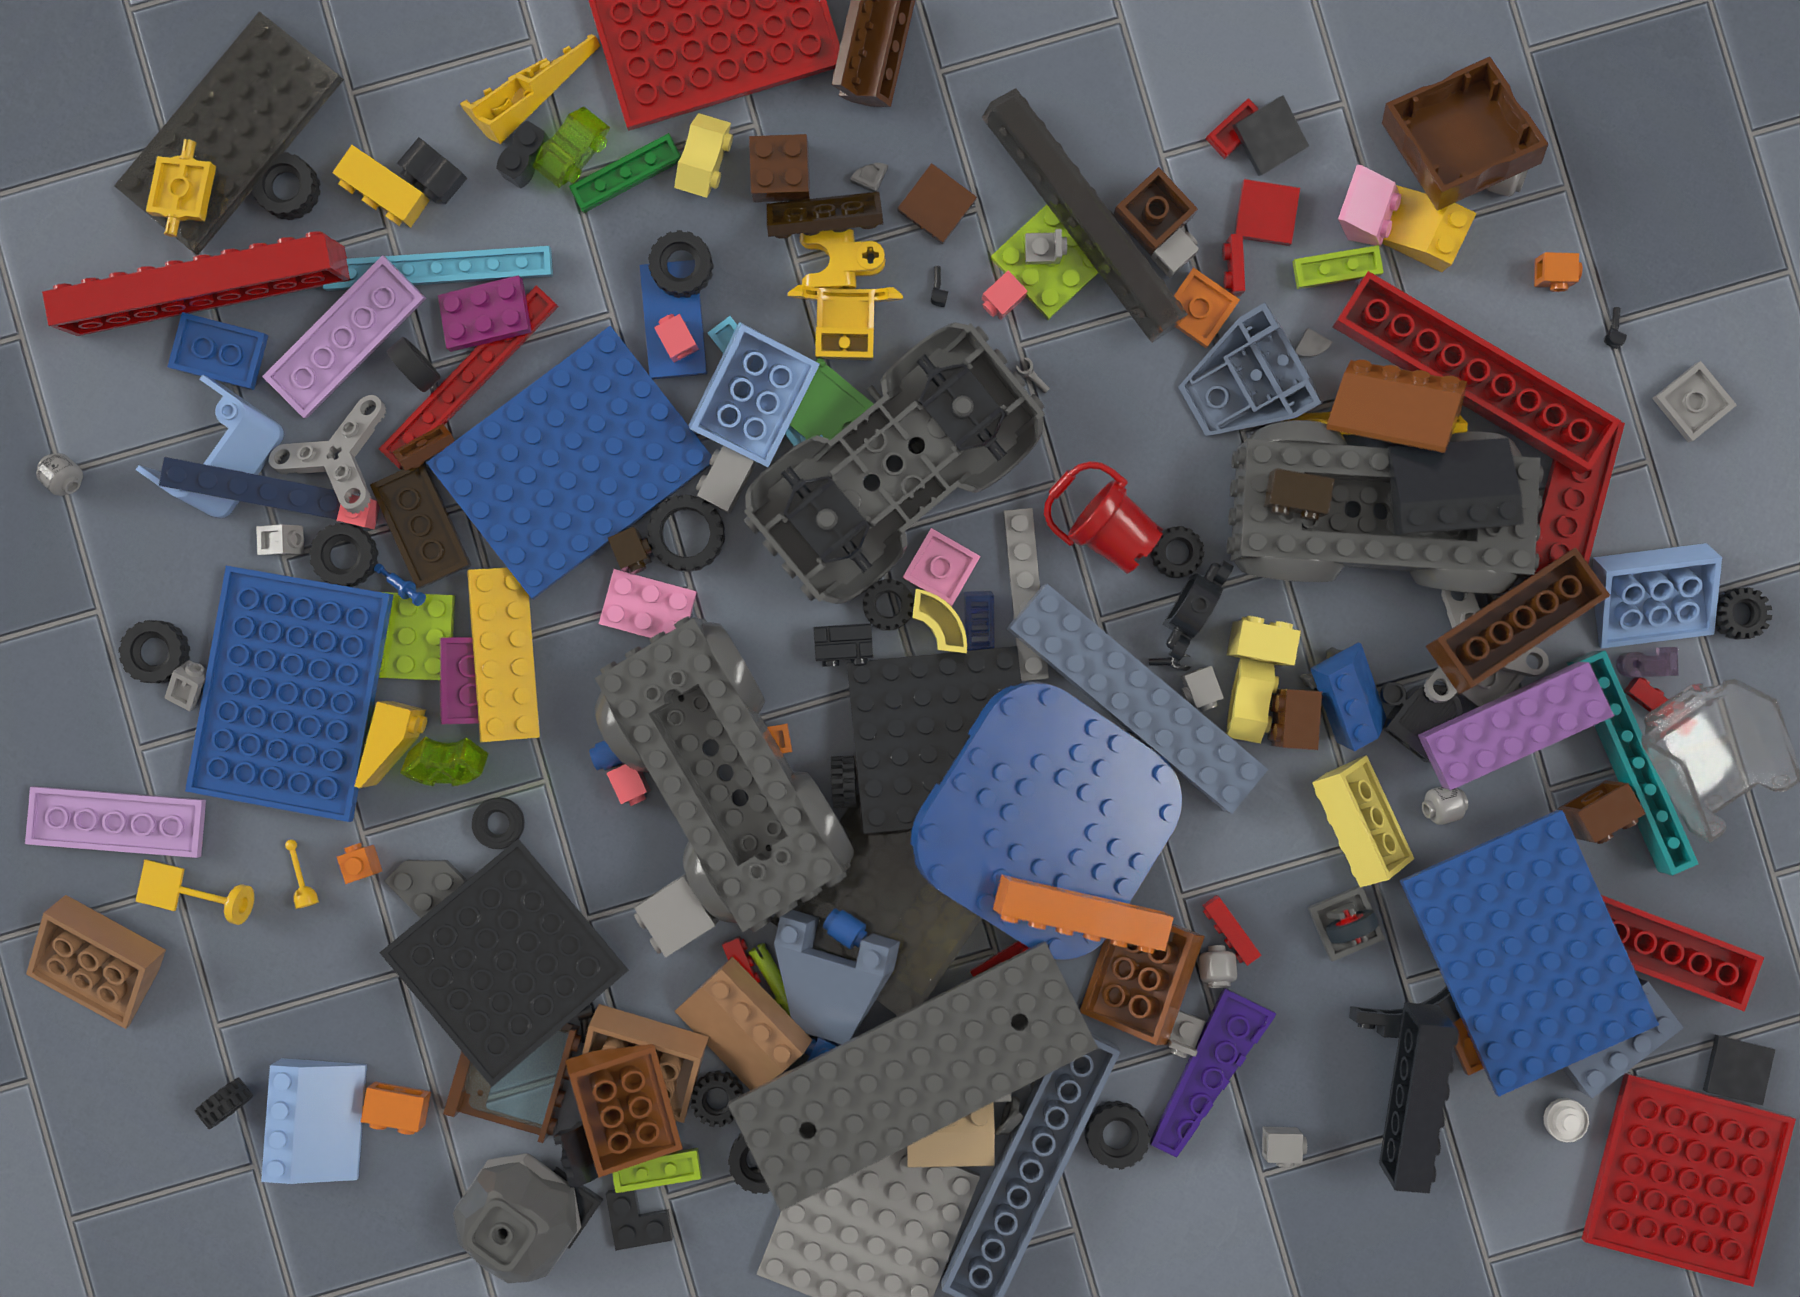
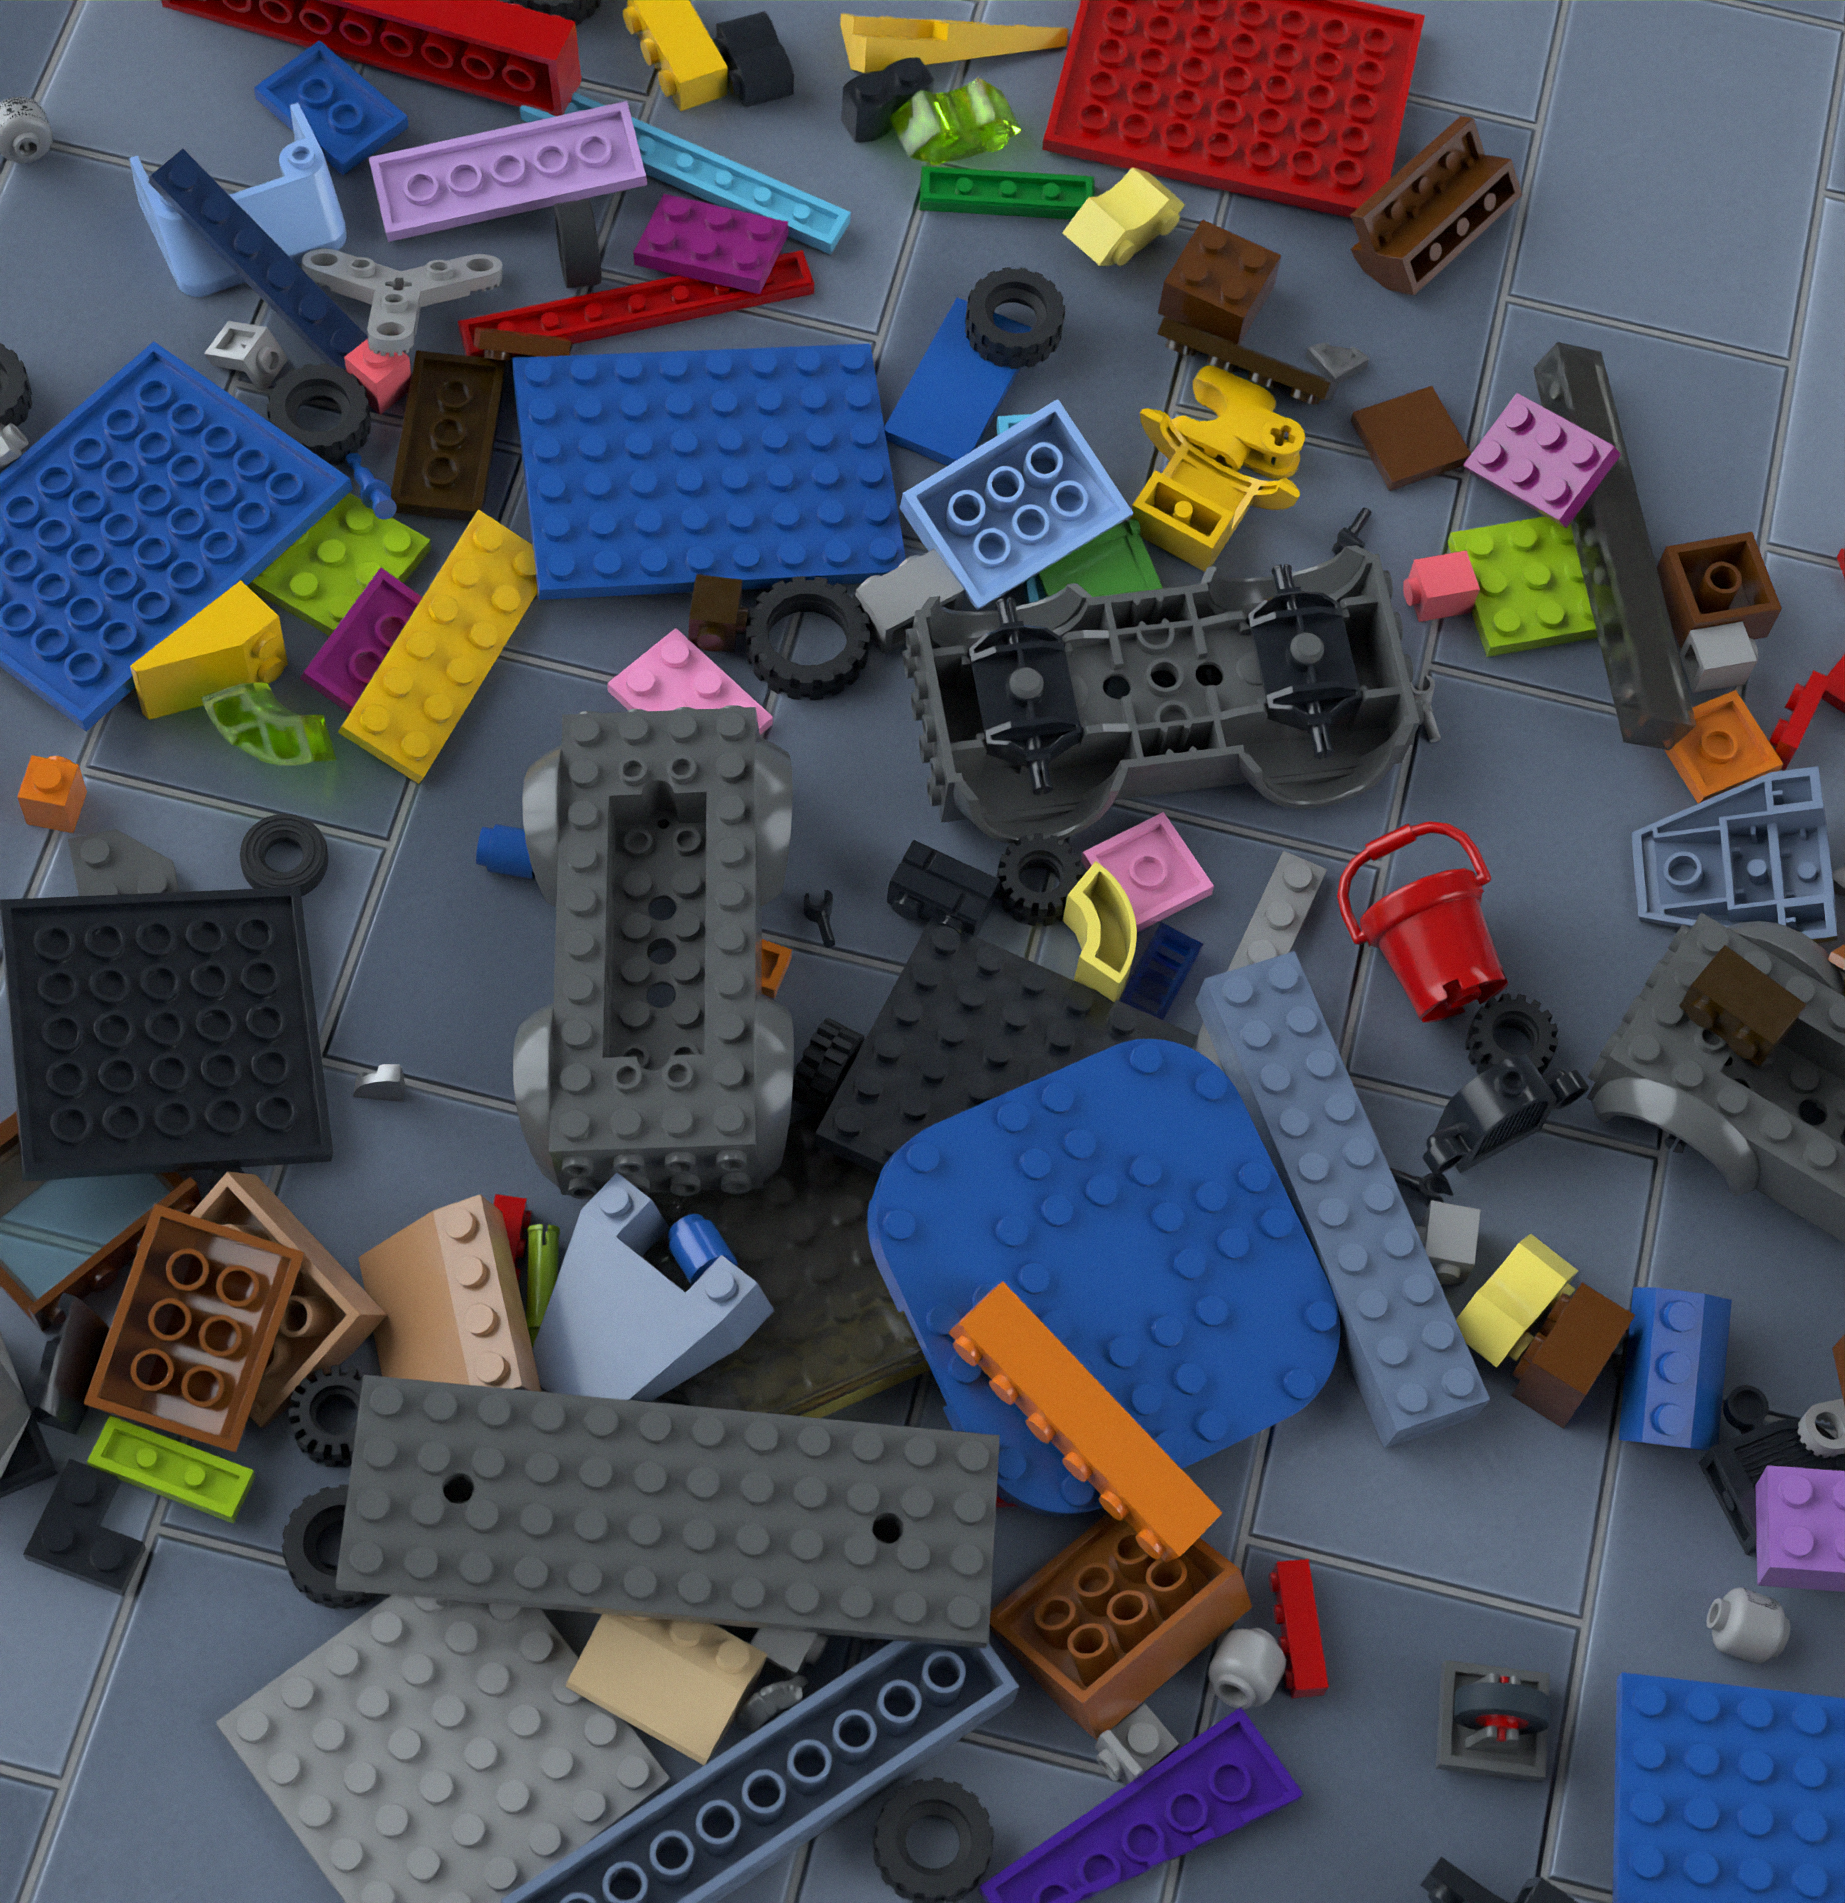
camera: 25 degrees right, 25 degrees down
coral brick [607,764,651,806] -> none
light grey brick [634,874,719,958] -> none
coral brick [654,314,699,363] -> none
light grey bracket [1025,229,1067,264] -> none
light yellow brick [1226,616,1301,666] -> none
light yellow slope [1312,755,1415,887] -> none
none -> flat silver tile [353,1064,405,1102]
none -> black hand [804,890,835,948]
none -> plate [1463,393,1621,528]

